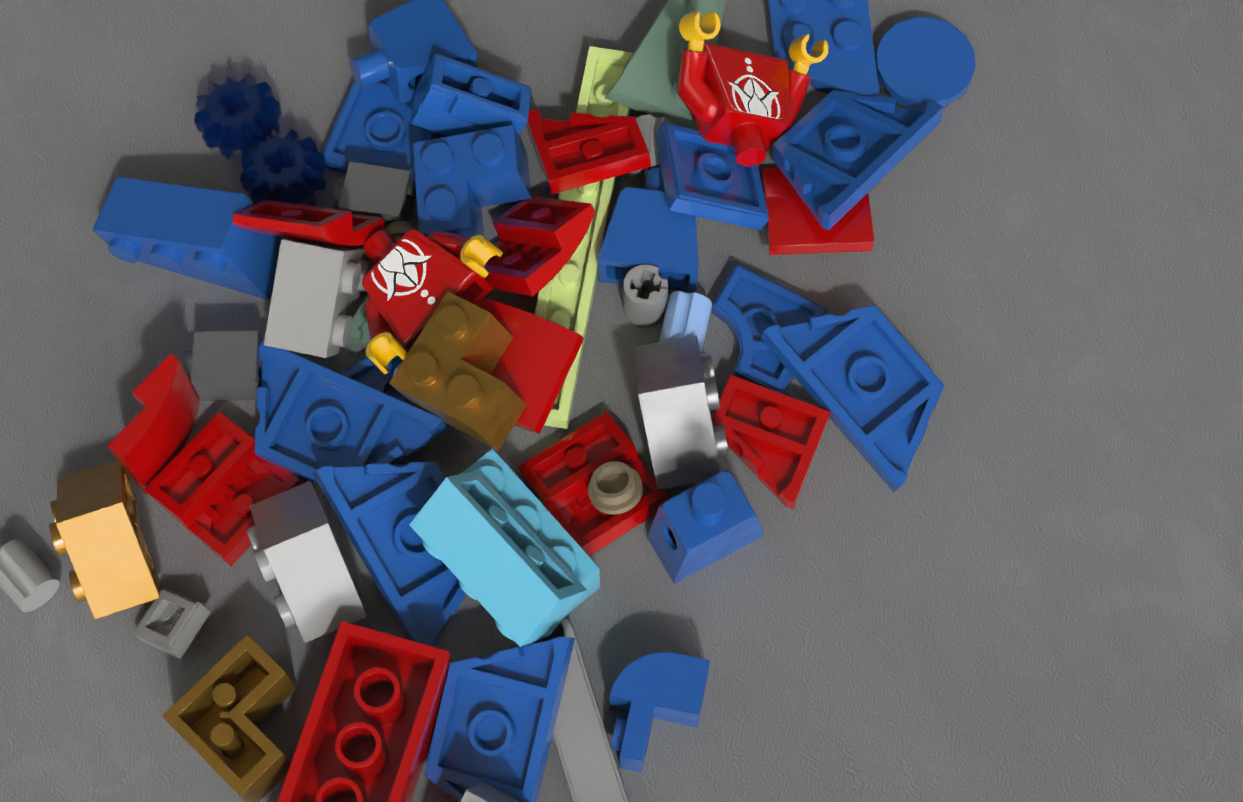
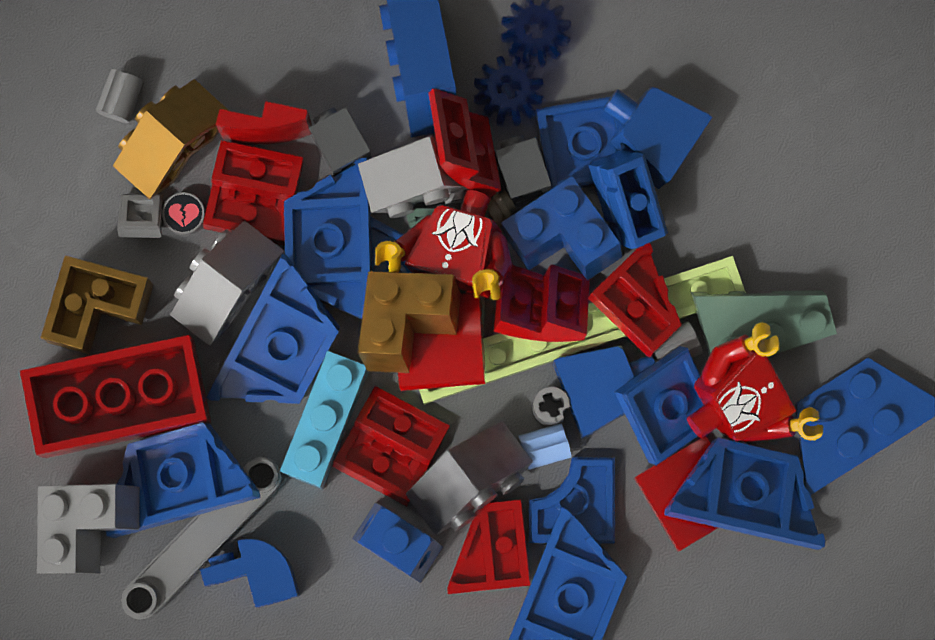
camera: 60 degrees right, 15 degrees up
medium azure brick [409,471,587,647] -> none
dark tan plate [588,461,643,515] -> none
blue tile [875,17,975,111] -> none
none -> tile [162,192,206,236]

